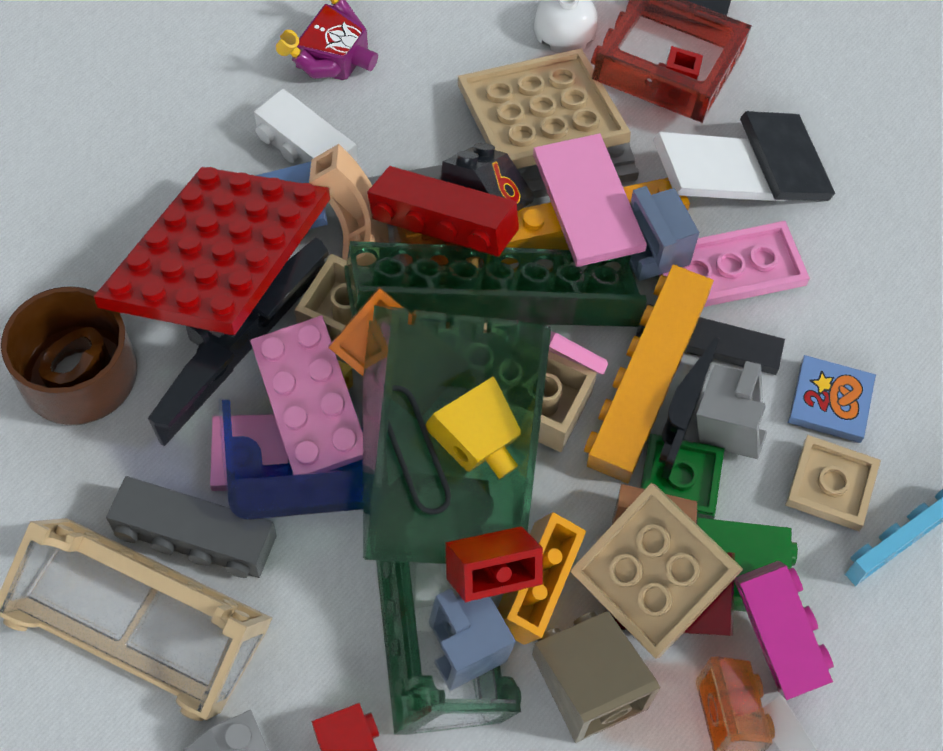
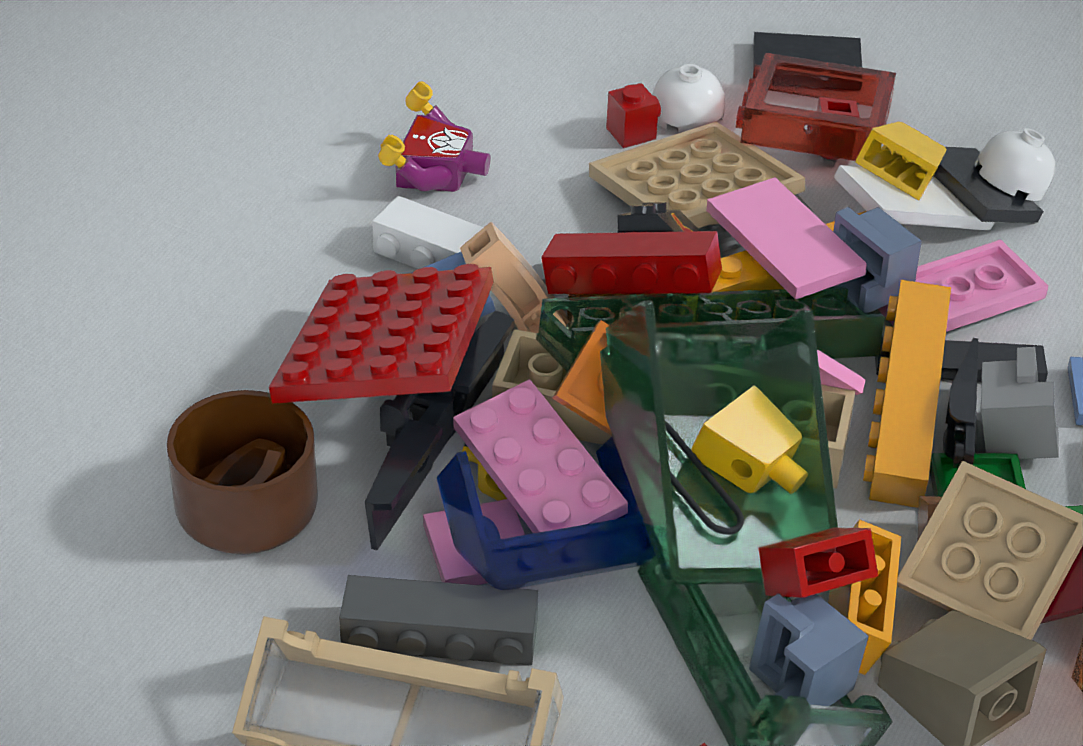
camera: 10 degrees left, 20 degrees down
none -> red brick [606,83,661,148]
none -> yellow torso [855,121,947,200]
none -> white cylinder [975,128,1055,201]

